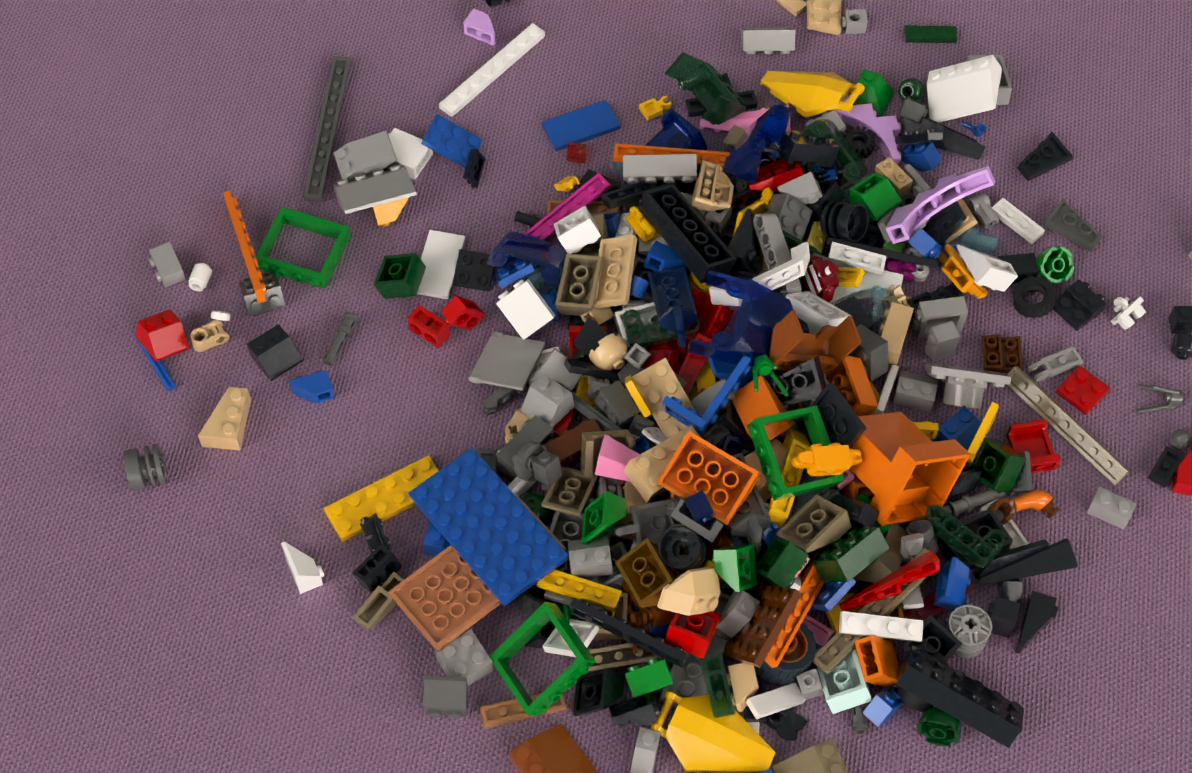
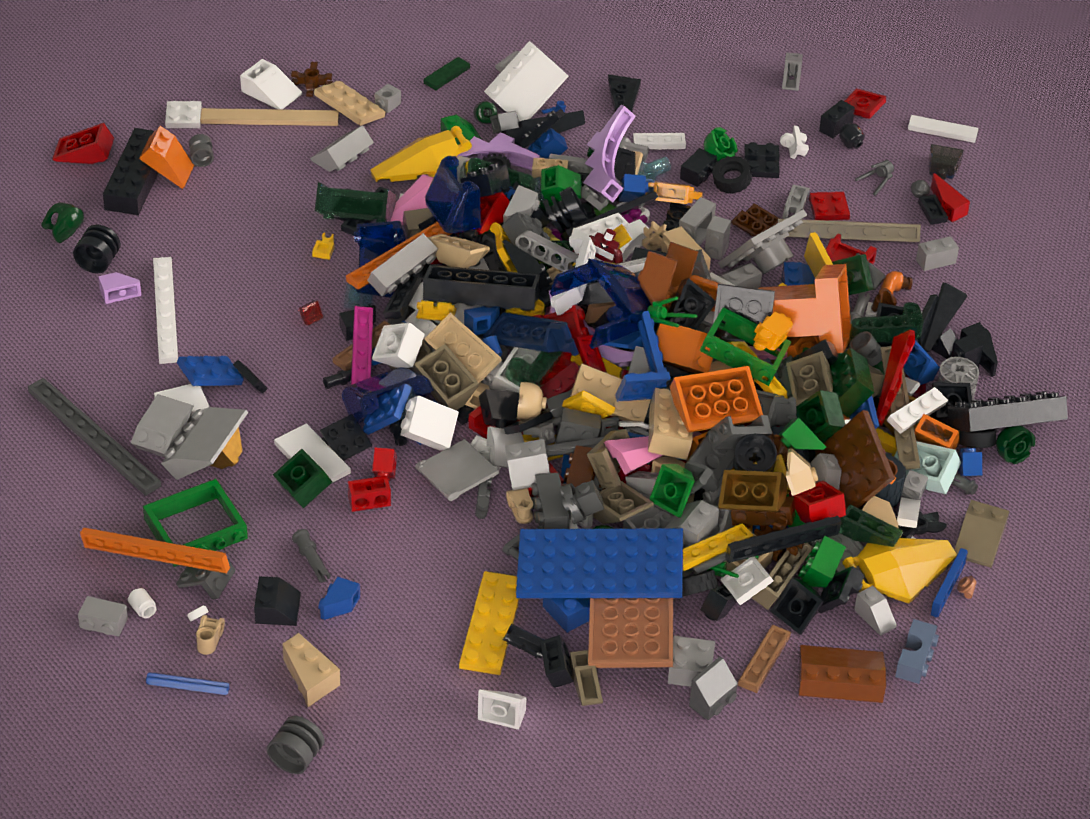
camera: 50 degrees left, 15 degrees down
red slope [135,309,189,362] -> none
green window [489,602,596,717] -> none
blue tile [542,100,620,151] -> none
yellow plate [554,176,580,192] -> none
light grey slope [624,343,651,369] -> none
clear blue brick [684,490,716,525] -> none
clear light blue plate [868,285,887,322] -> none
light grey plate [900,533,924,558] -> none
white slope [956,244,1018,292] -> none
dark grey wing [1044,198,1102,252] -> none

